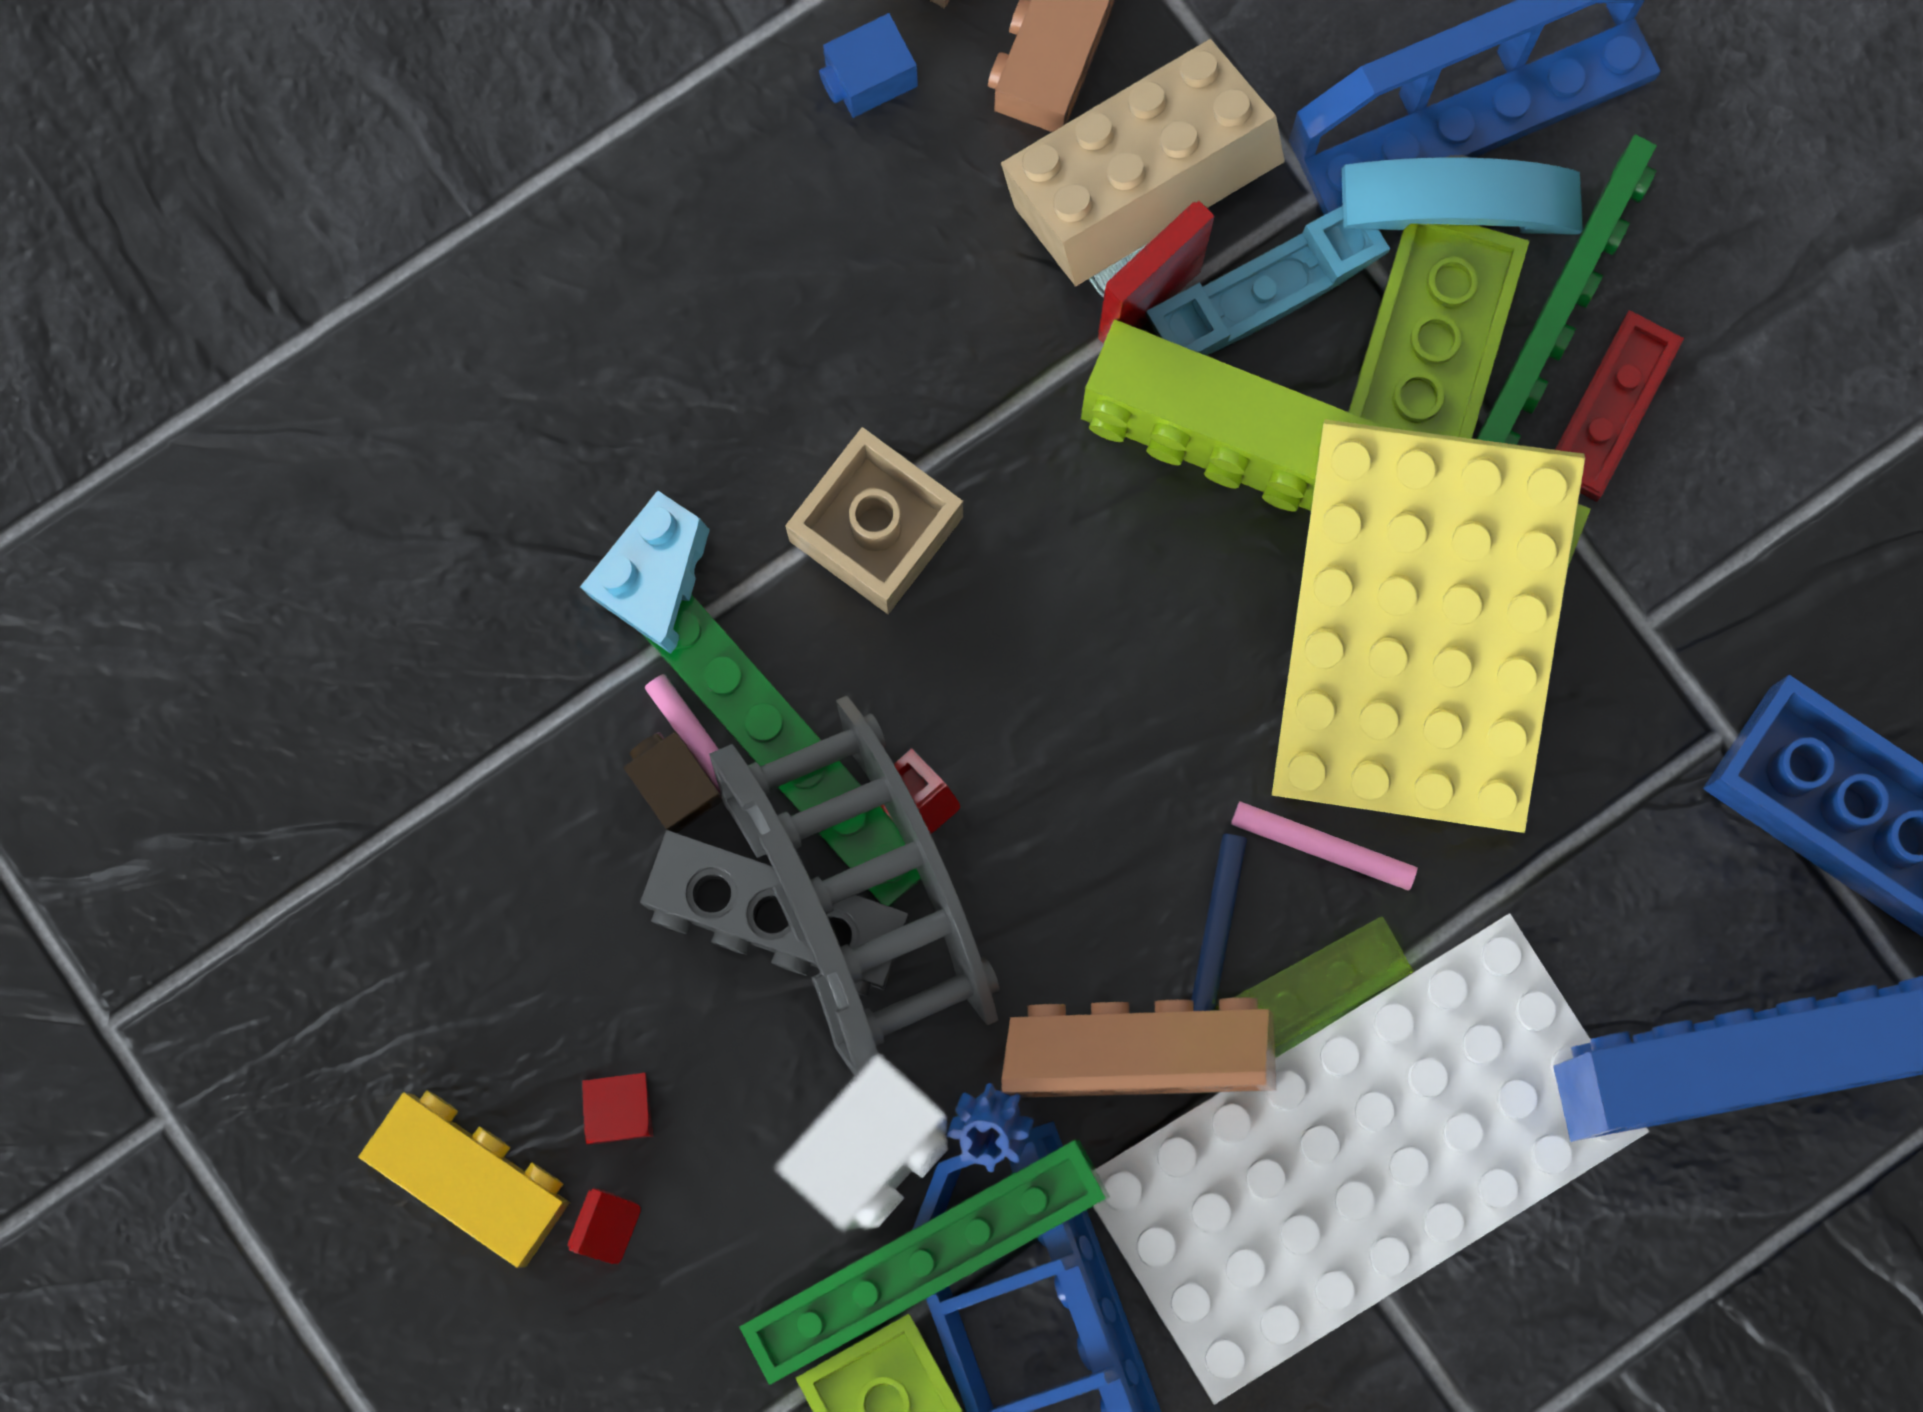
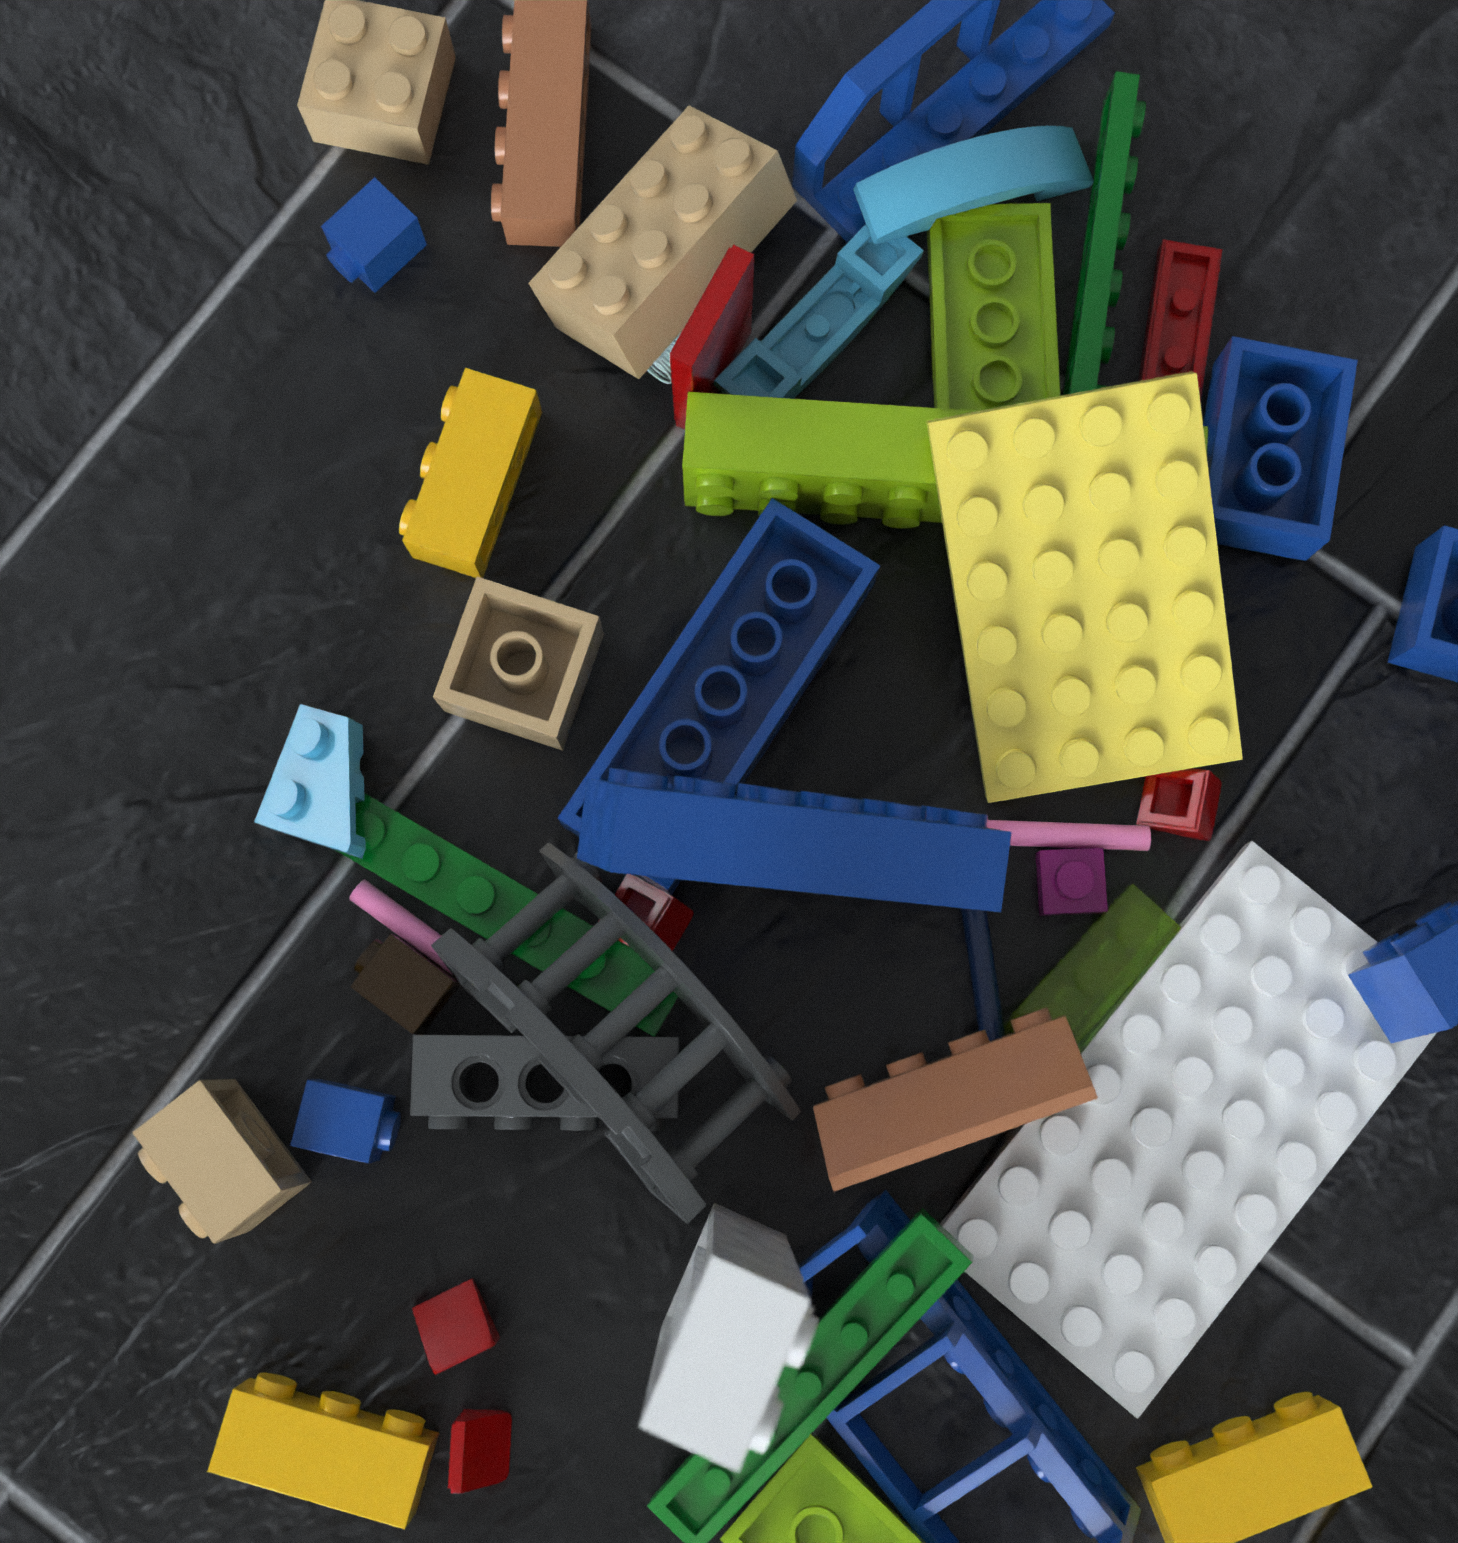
camera: 20 degrees left, 0 degrees up
blue gear [947,1084,1033,1172] -> none
none -> tan brick [132,1079,312,1244]
none -> blue brick [290,1079,401,1164]
none -> yellow brick [399,368,542,578]
none -> blue brick [558,498,880,895]
none -> blue brick [577,768,1011,912]
none -> magenta plate [1035,848,1108,916]
none -> red slope [1136,768,1222,841]
none -> blue brick [1203,336,1358,561]

